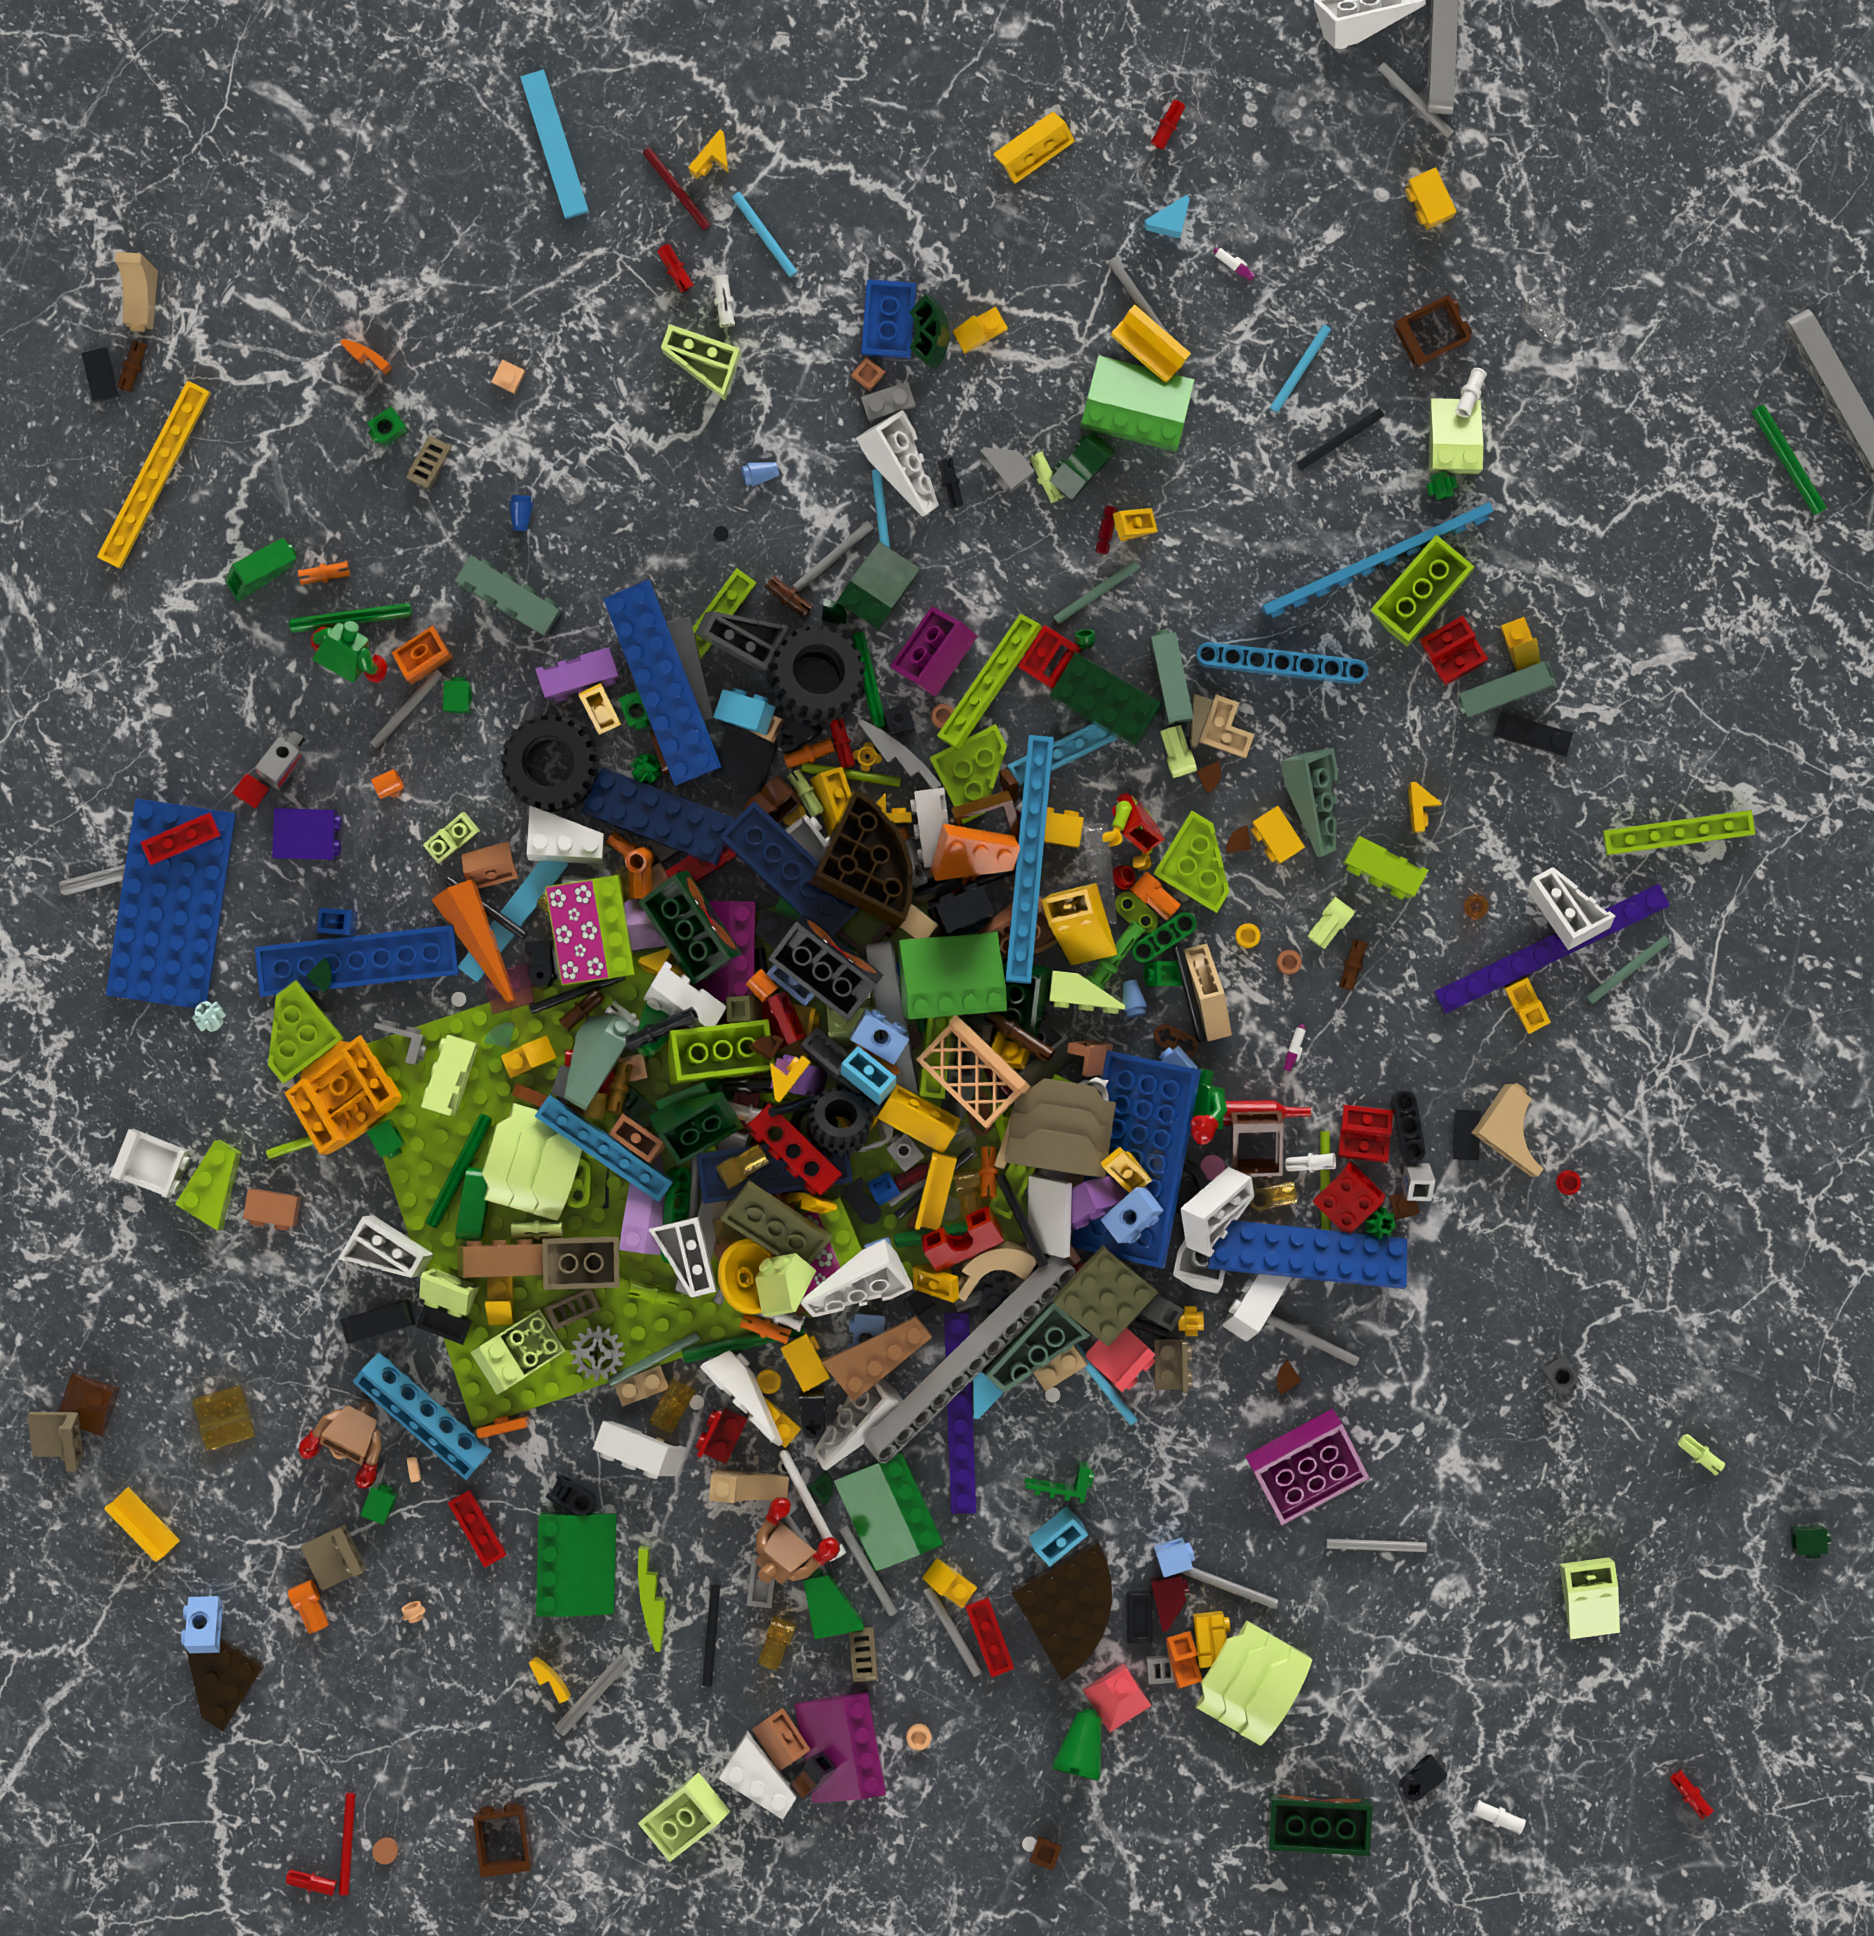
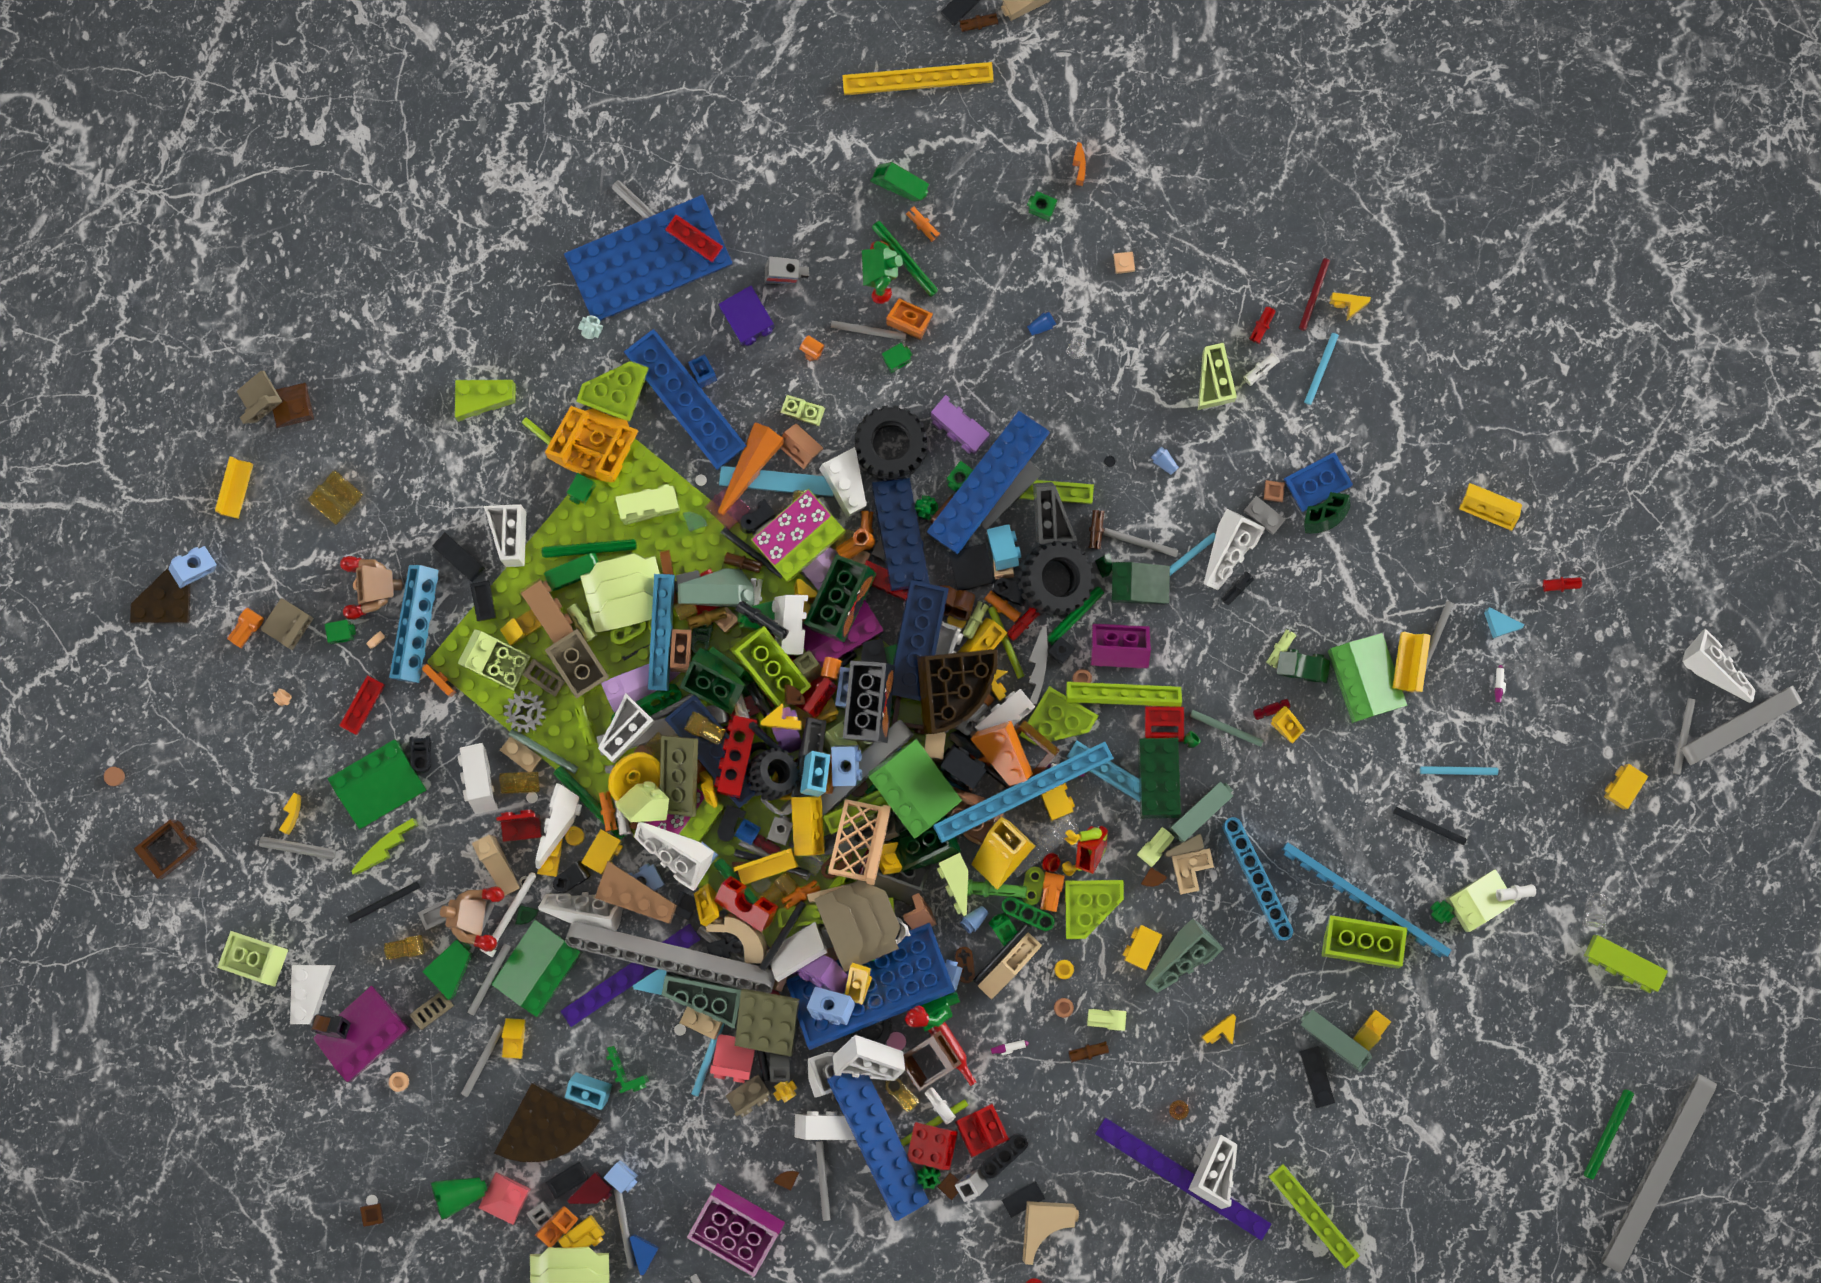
camera: 55 degrees right, 5 degrees down
white panel [110,1129,190,1198] -> none
red slope [232,773,270,809] -> none
nougat brick [243,1188,302,1231] -> none
red axle [285,1870,337,1896] -> none
dark green tile [306,958,332,993] -> none
red bar [339,1793,356,1895] -> none
light grey bracket [373,1019,427,1065] -> none
dark tan slope [406,436,452,491] -> none
yellowish green slope [419,1268,480,1318] -> none
black bar [444,876,528,940] -> none
sand green wedge [455,555,562,638] -> none
yellow slope [501,1035,557,1079] -> none
medium azure tile [520,69,589,219] -> none
yellow slope [578,683,621,735] -> none
nougat panel [752,1708,810,1771] -> none
yellow plate [853,742,882,772] -> none
yellow slope [952,307,1008,354] -> none
red plate [965,1597,1015,1678] -> none
light grey slope [979,447,1035,493] -> none
reddish brown pin [986,1012,1056,1064] -> none
reddish brown tile [999,769,1018,803] -> none
reddish brown tile [1226,825,1251,854] -> none
lime wedge [1342,836,1429,900] -> none
reddish brown window [1393,294,1472,370] -> none
red slope [1419,615,1488,686] -> none
yellow slope [1503,976,1551,1034] -> none
sand green piece [1586,935,1671,1004] -> none
none -> blue slope [629,1234,659,1276]
none -> lime brick [1583,935,1668,994]

